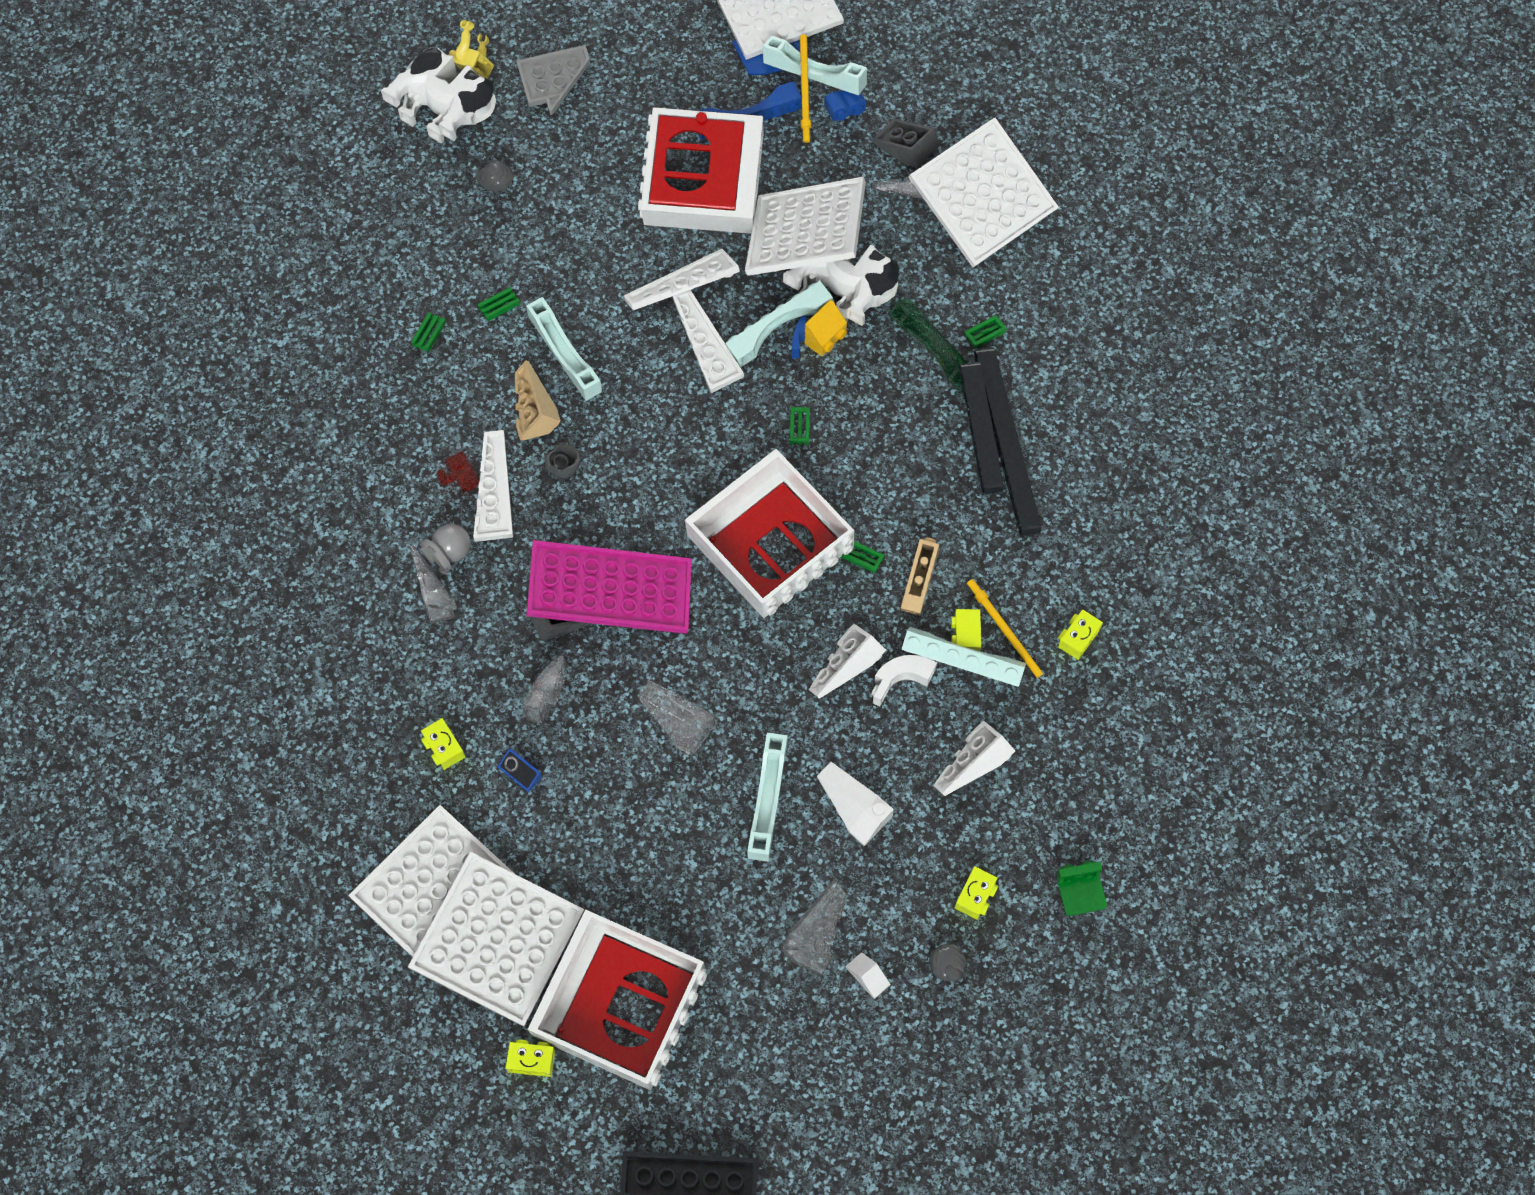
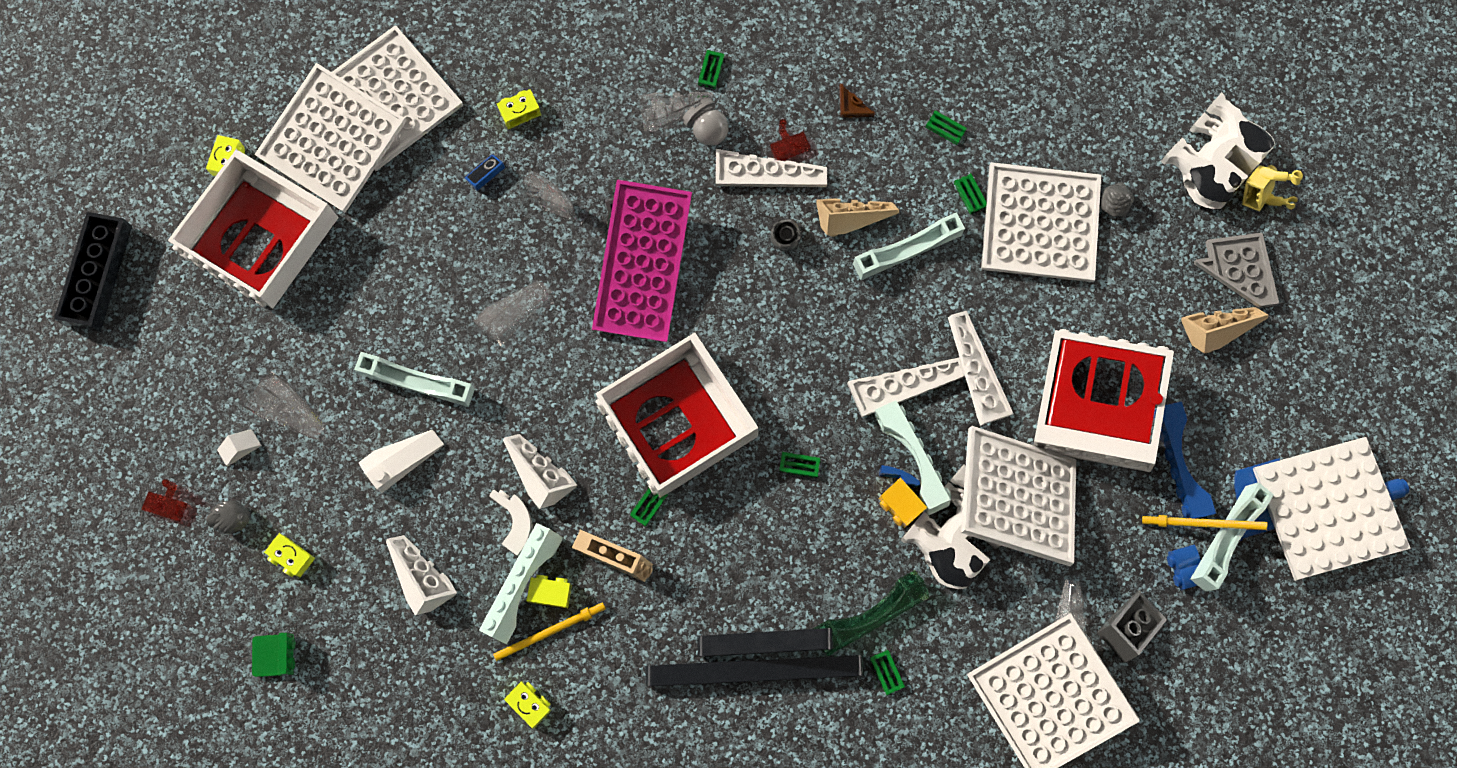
camera: 95 degrees right, 10 degrees up
none -> clear red plate [141,479,188,522]
none -> green tile [698,50,725,89]
none -> reddish brown tile [839,84,875,117]
none -> white plate [981,162,1101,282]
none -> tan wedge [1181,307,1268,353]

